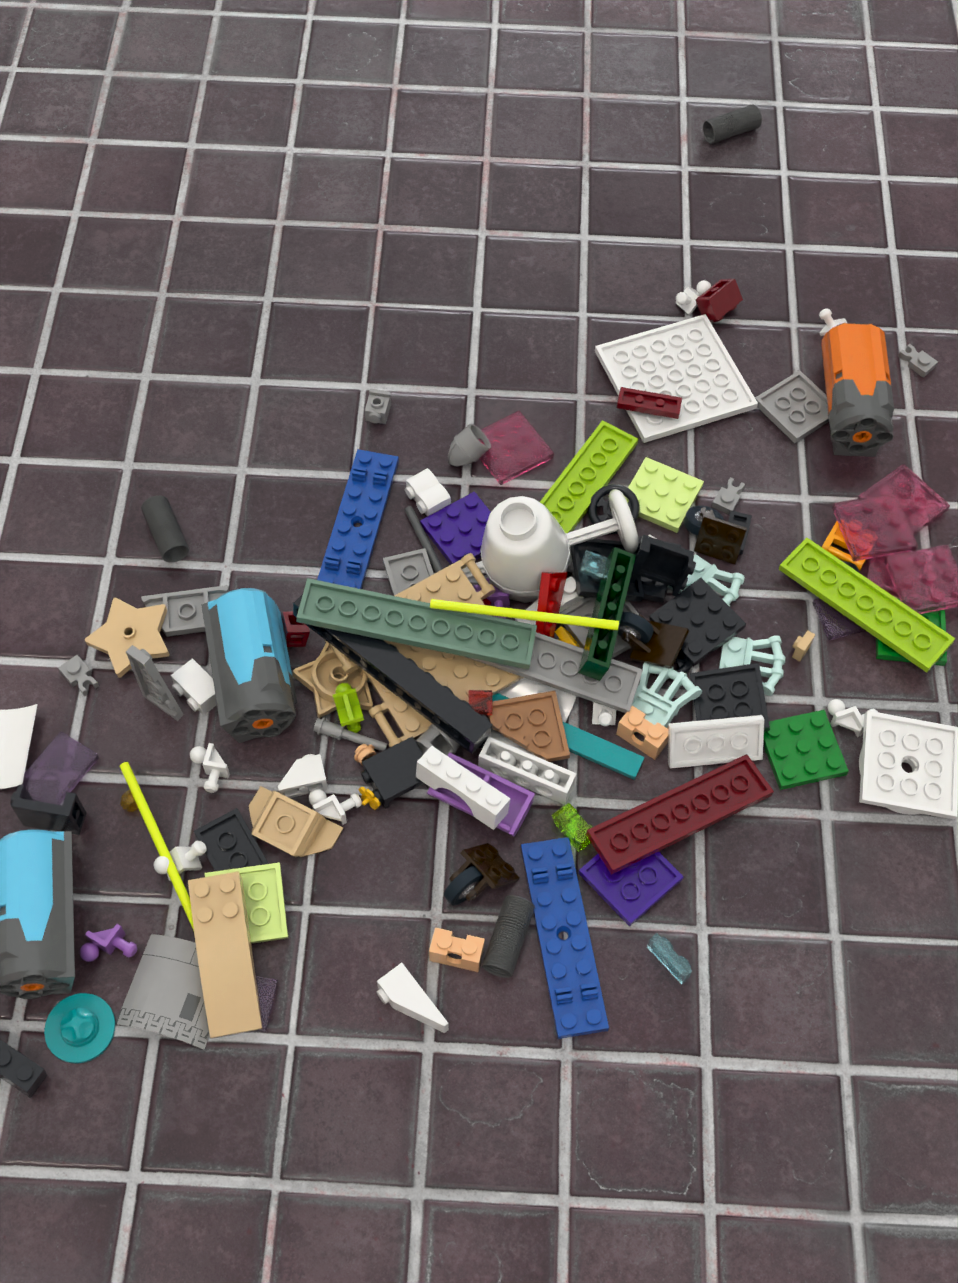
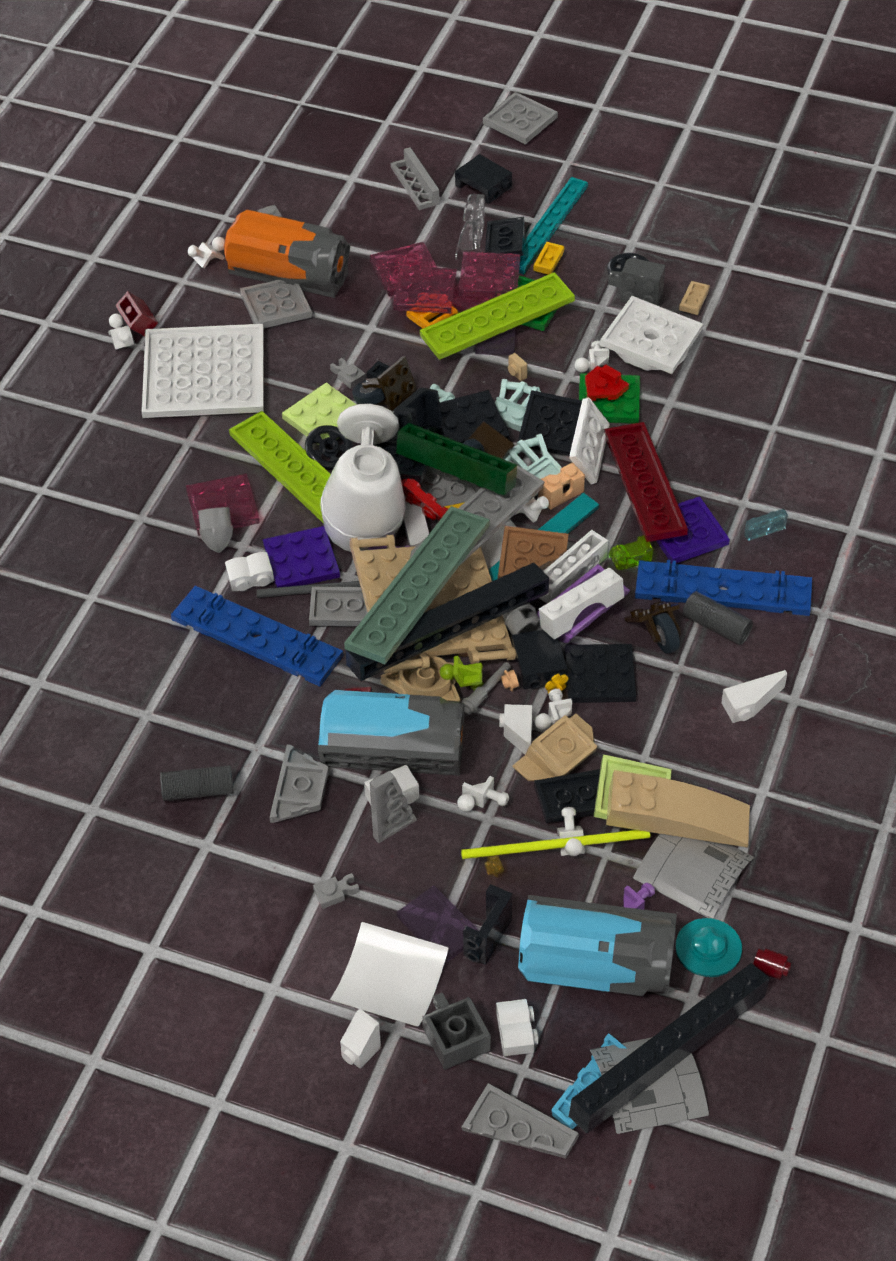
camera: 70 degrees left, 10 degrees down
tan plate [85,598,170,678] -> none
light grey brick [365,389,391,424] -> none
light nougat brick [429,927,485,972] -> none
neon yellow piece [430,599,619,630] -> none
clear red tile [469,690,492,715] -> none
clear light blue plate [579,550,607,580] -> none
dark red plate [617,387,682,419] -> none
none -> black plate [565,644,636,703]
none -> red plate [585,364,629,401]
none -> dark red brick [753,948,792,980]

